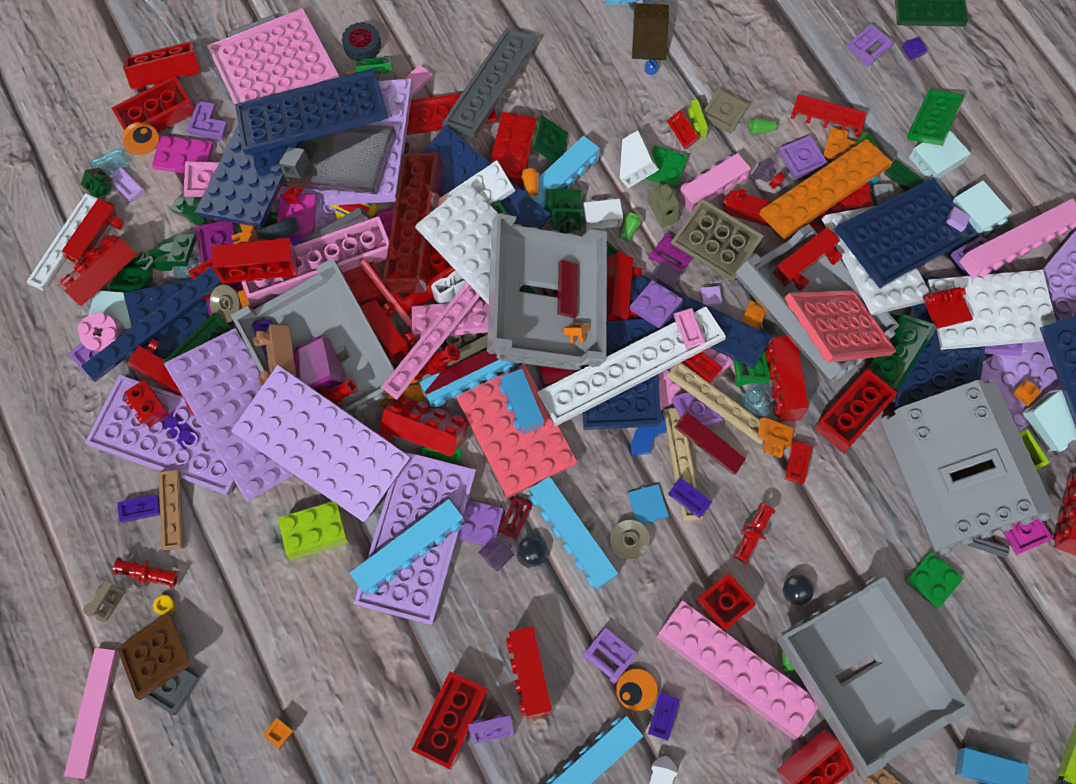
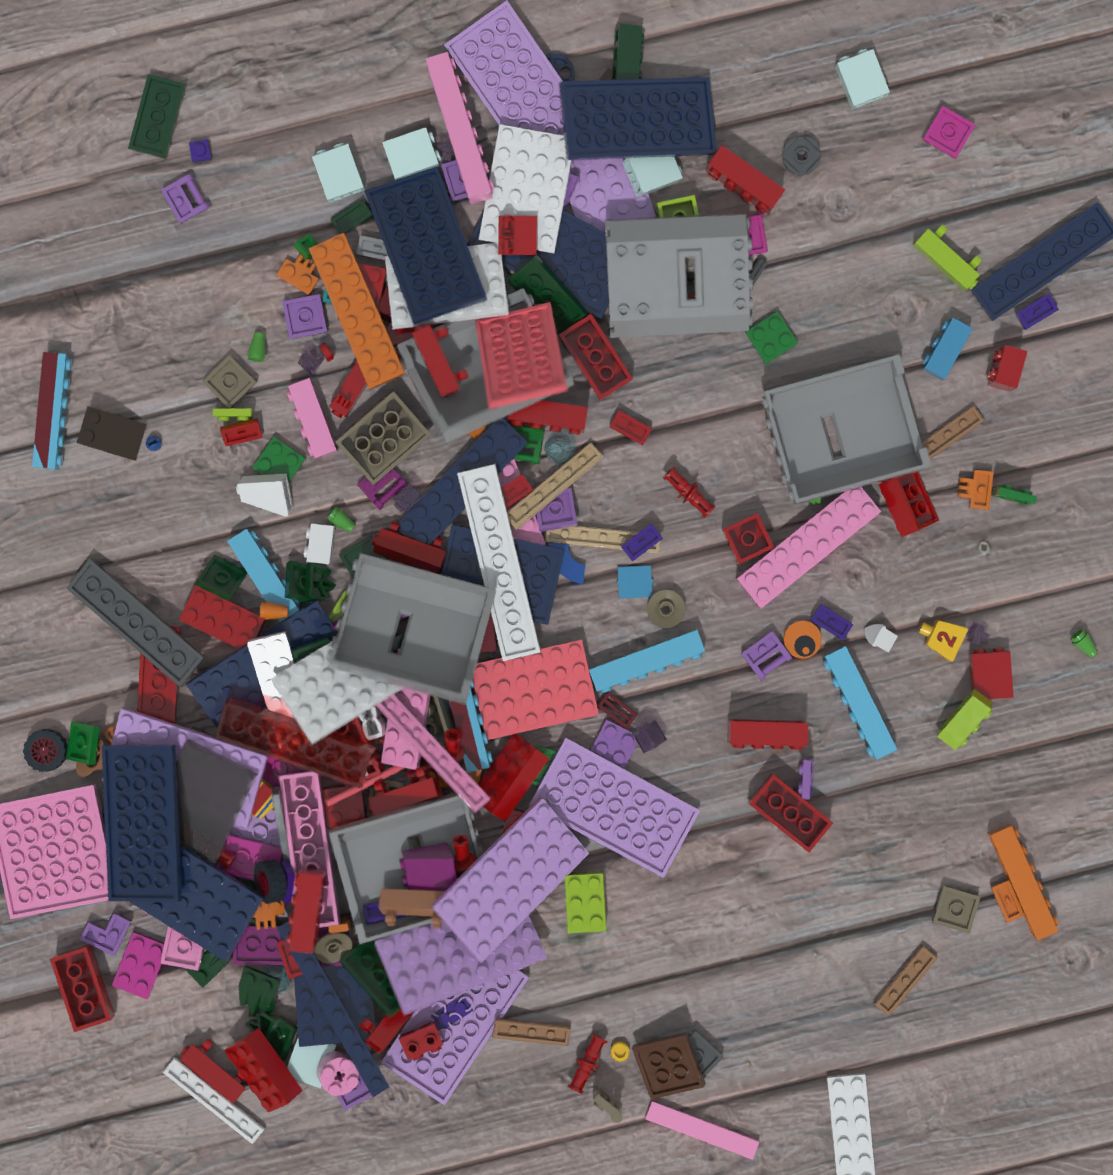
camera: 75 degrees left, 20 degrees up
dark green brick [80,168,113,197] -> none
clear light blue tile [89,147,130,174] -> none
lavender tile [109,167,145,203] -> none
dark purple plate [117,494,160,523] -> none
orange tile [122,122,159,155] -> none
red brick [123,41,200,89] -> none
orange tile [263,718,294,749] -> none
dark grey brick [279,147,310,179] -> none
medium azure brick [350,499,465,595] -> none
bright pink tile [405,64,433,98] -> none
dark azure brick [498,369,544,435] -> none
black hair [516,537,548,568] -> none
dark red tile [557,260,578,319] -> none
orange tile [564,323,590,343] -> none
medium lavender plate [630,280,683,329] -> none
olive torso [647,184,679,228] -> none
bright pink tile [674,308,705,349] -> none
dark red tile [674,411,746,475] -> none
lavender tile [700,286,722,307] -> none
orange hinge [758,418,794,458] -> none
black hair [782,574,814,605] -> none
red hinge [790,94,867,137] -> none
green tile [907,89,964,146] -> none
lavender tile [946,207,970,232] -> none
orange tile [1012,379,1042,407] -> none

